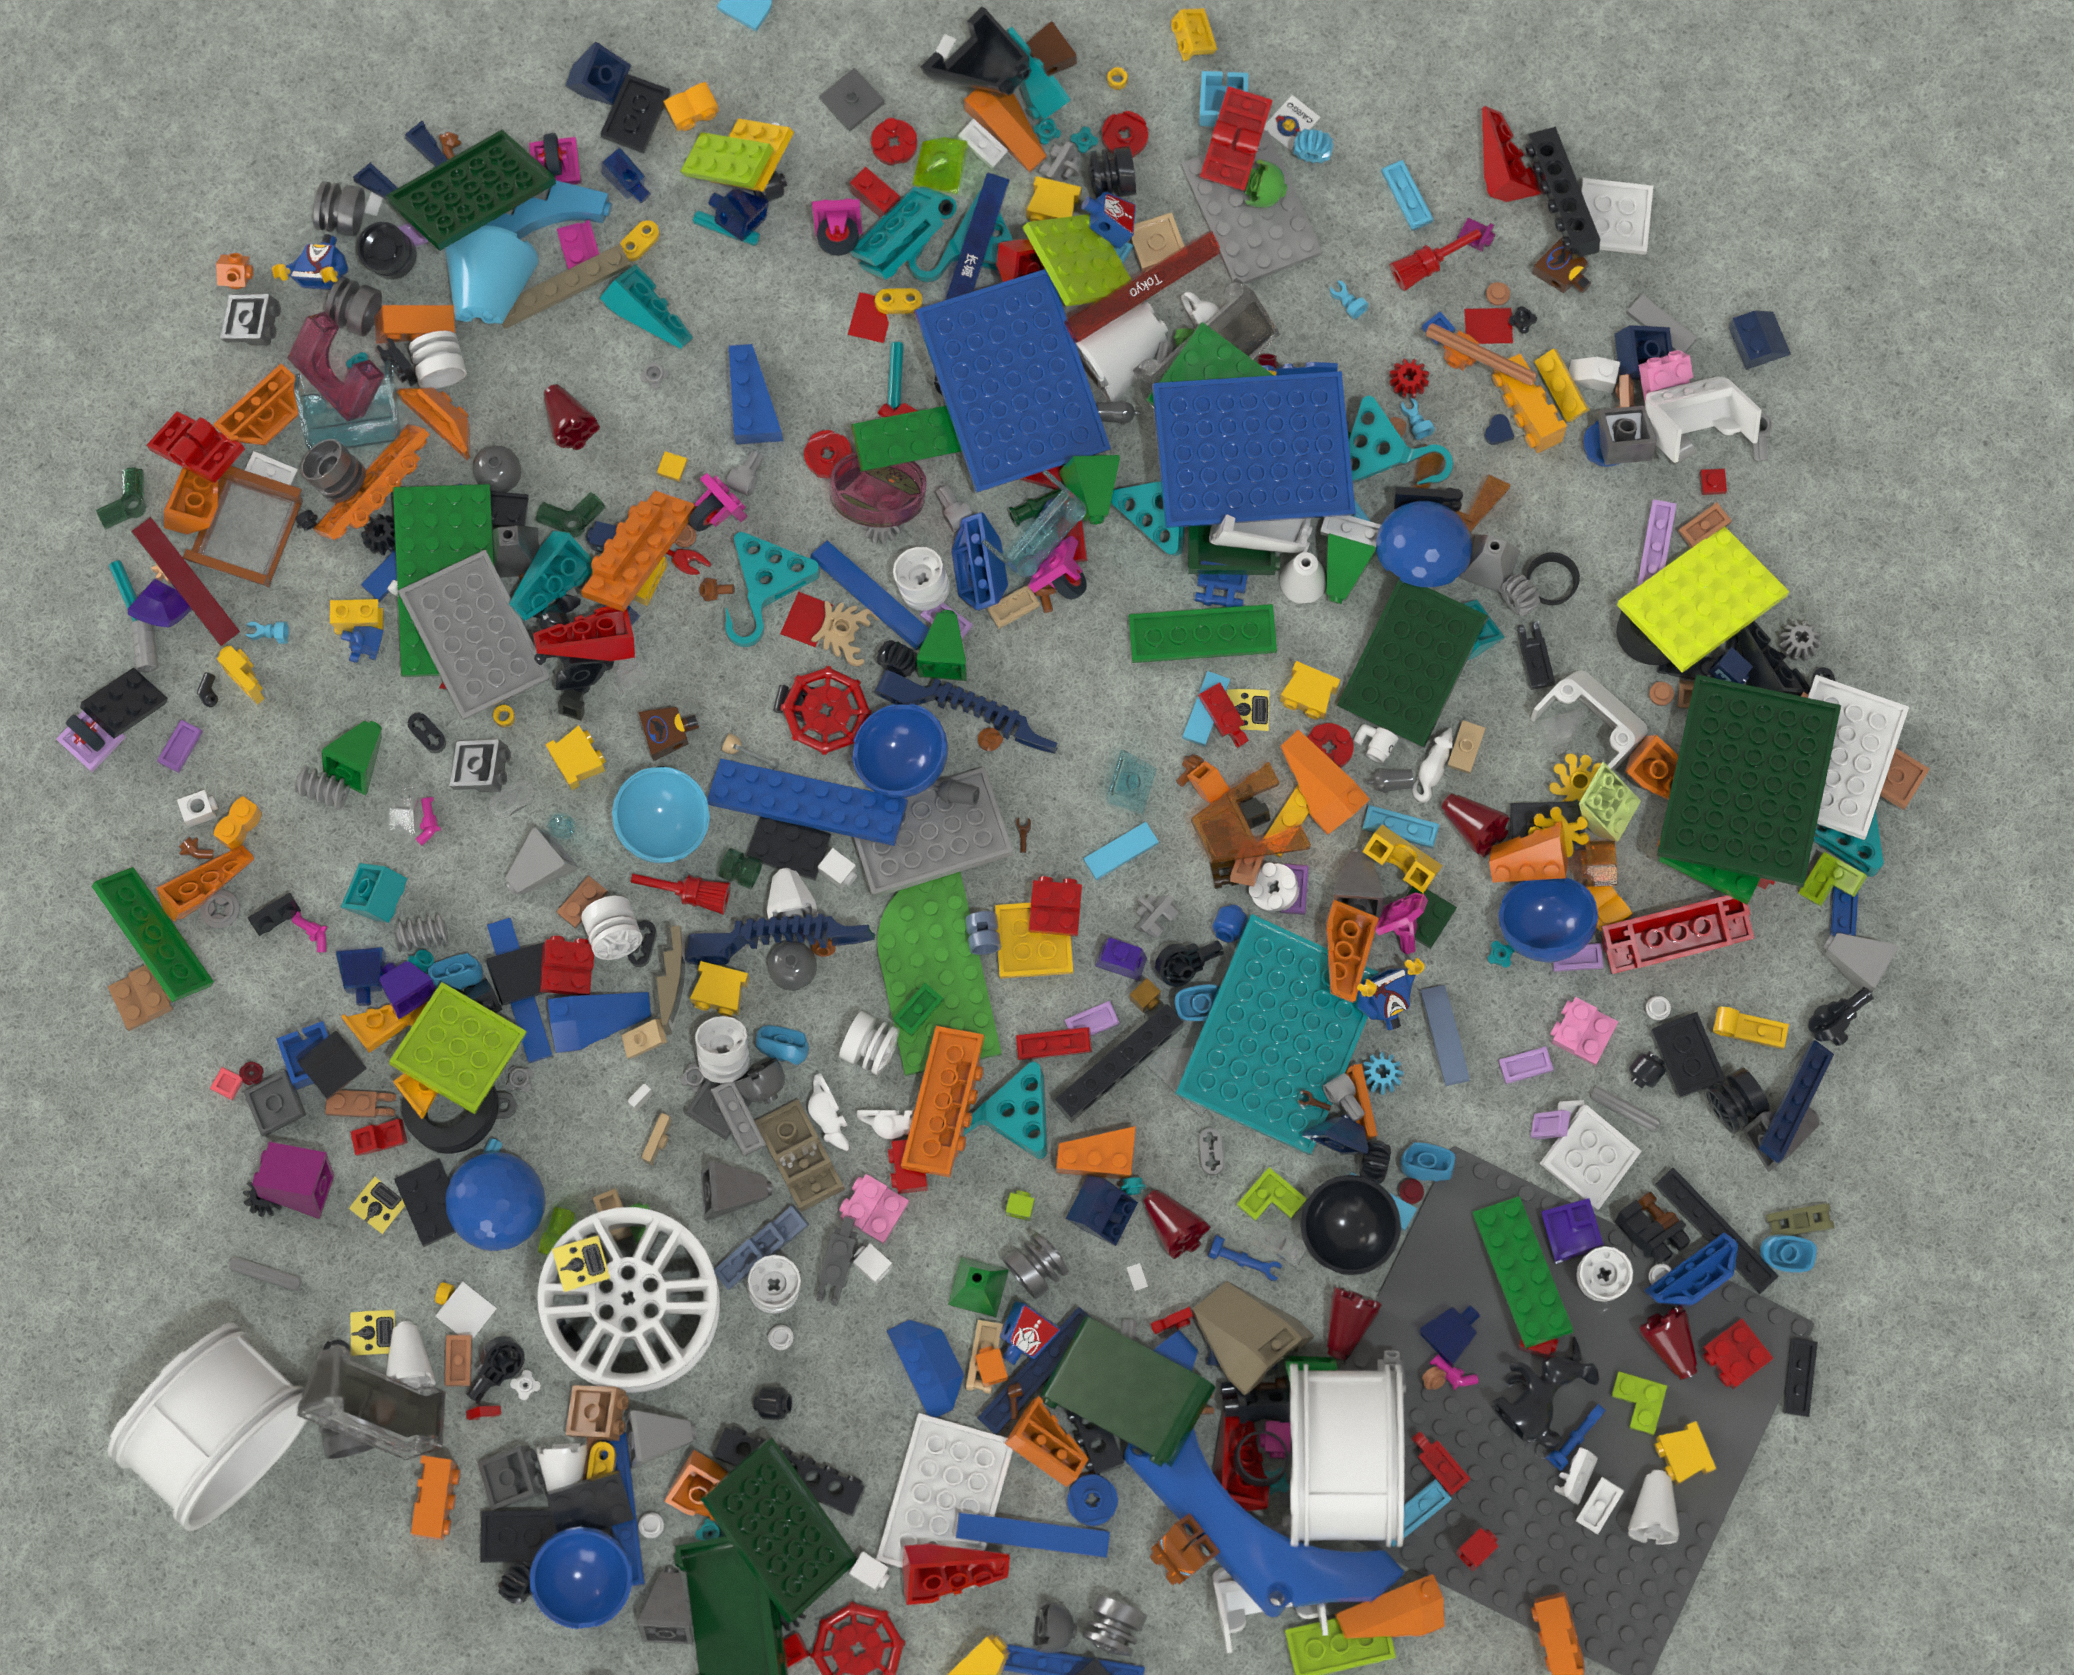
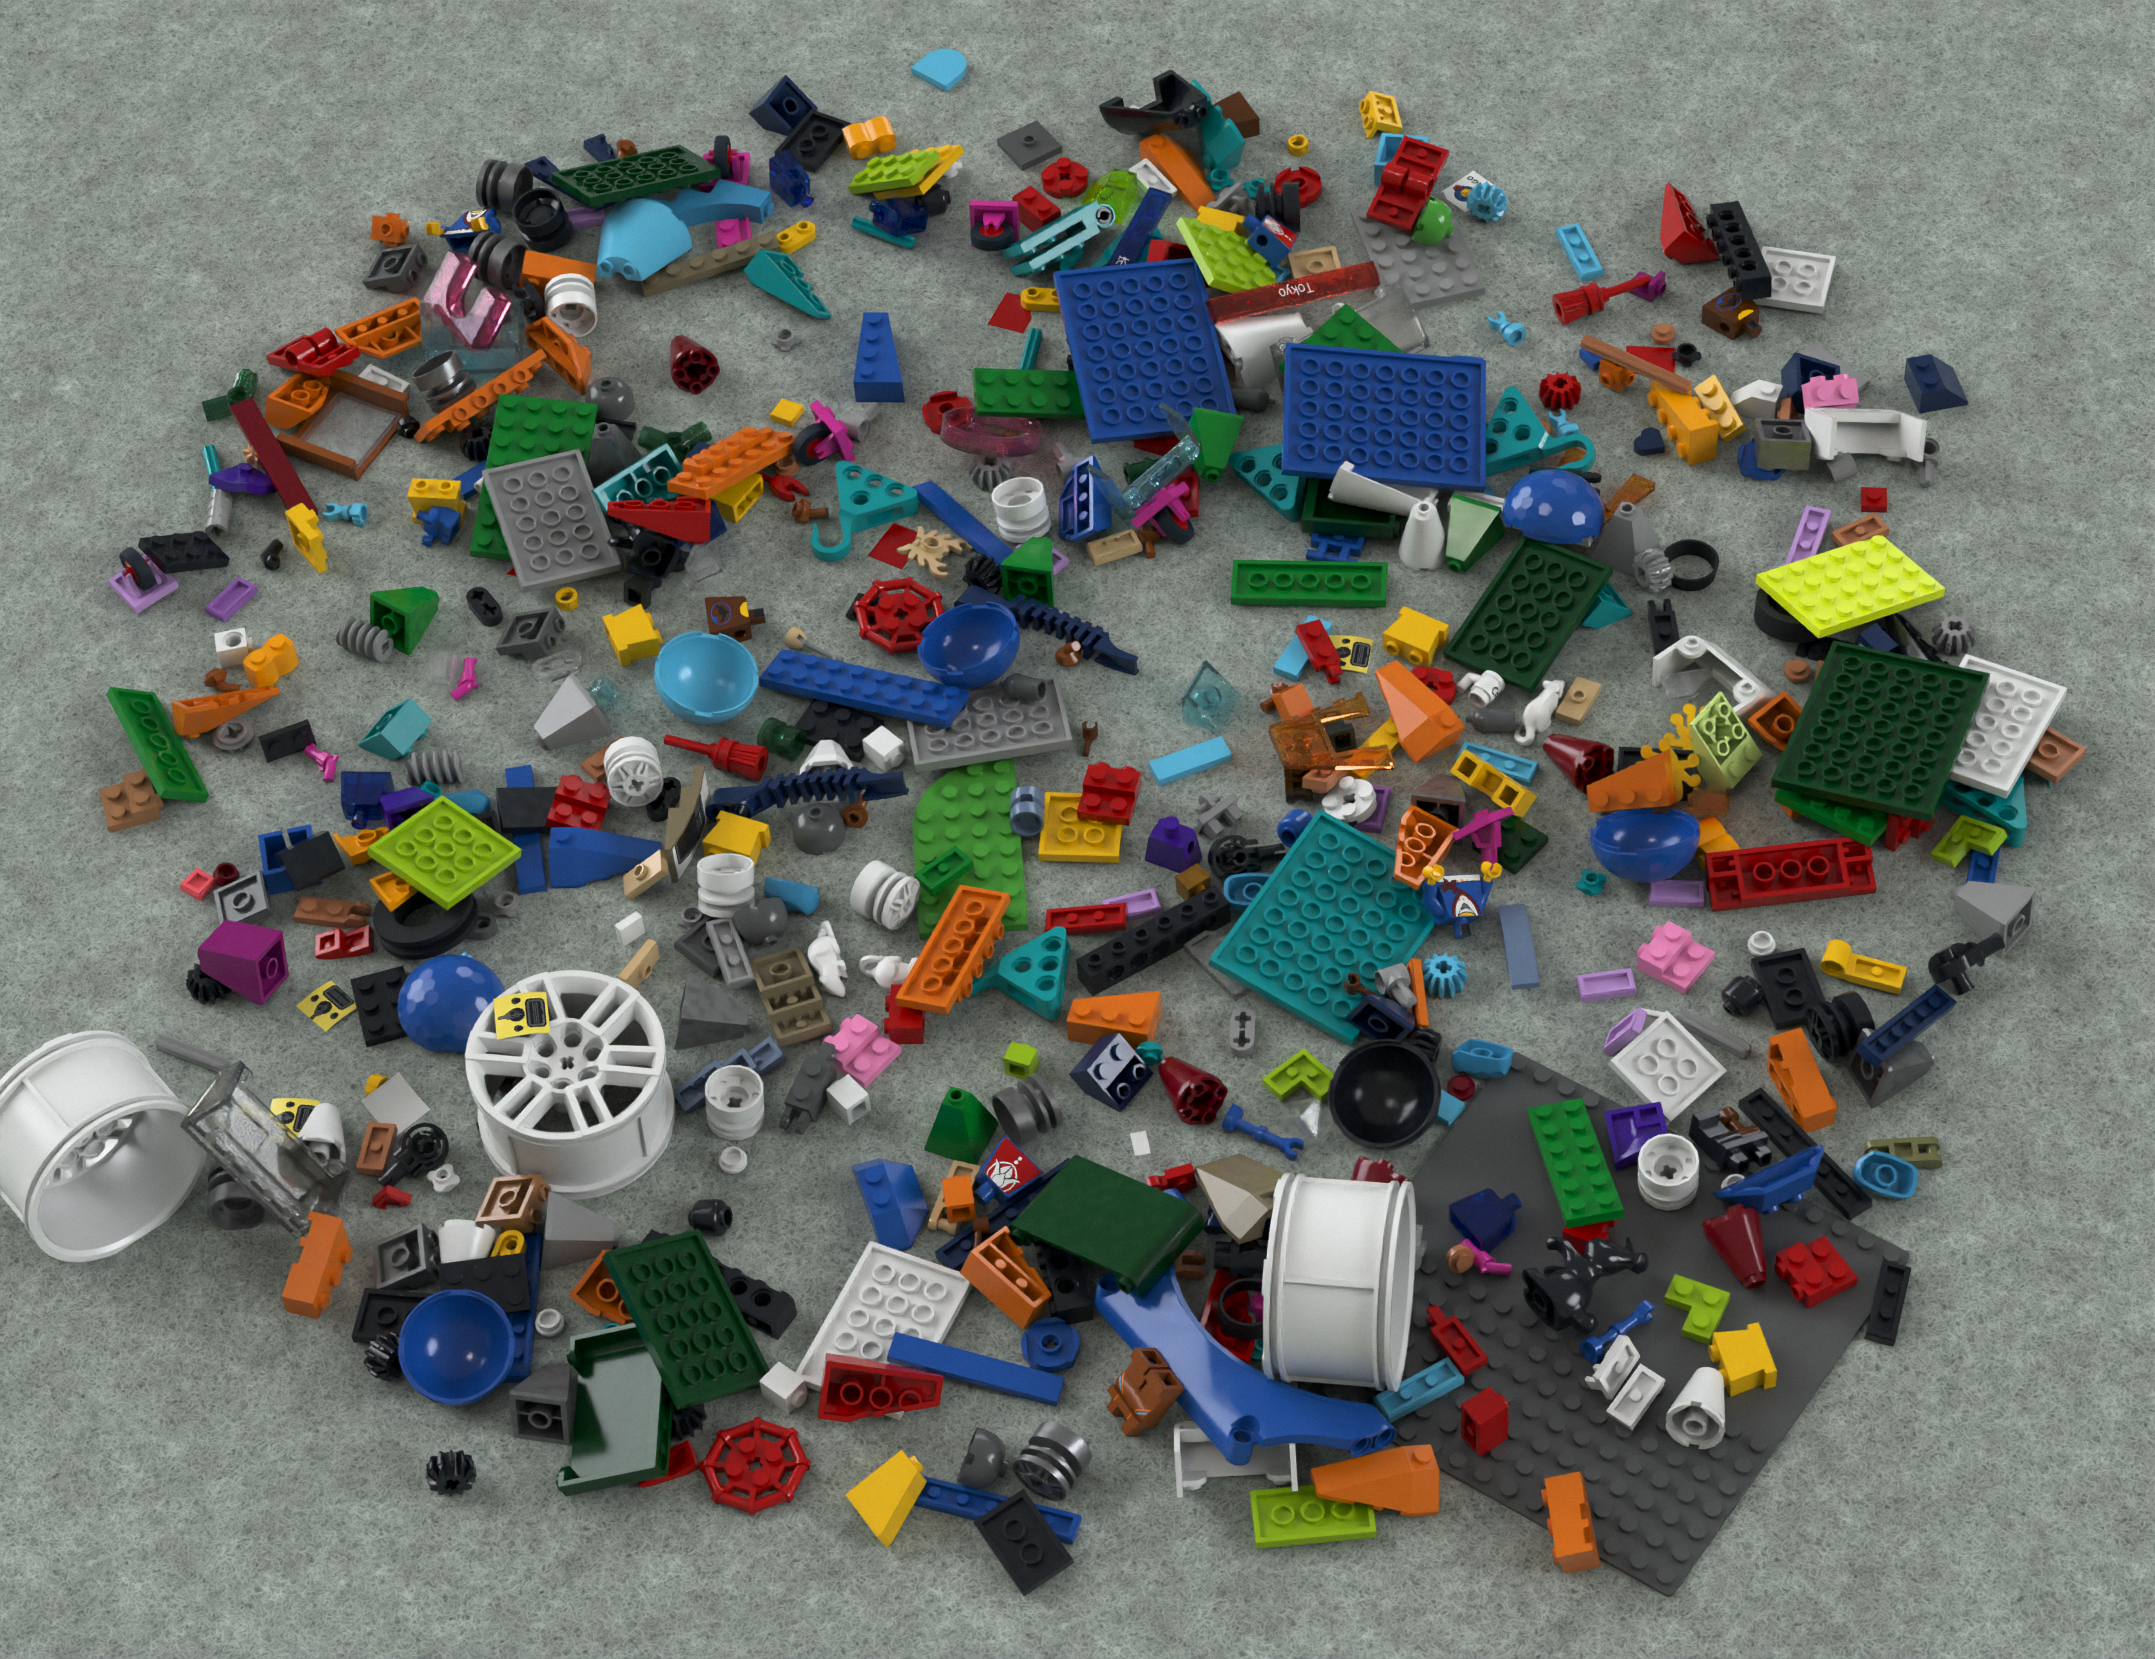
camera: 10 degrees right, 25 degrees down
none -> orange wedge [1767,1027,1837,1133]

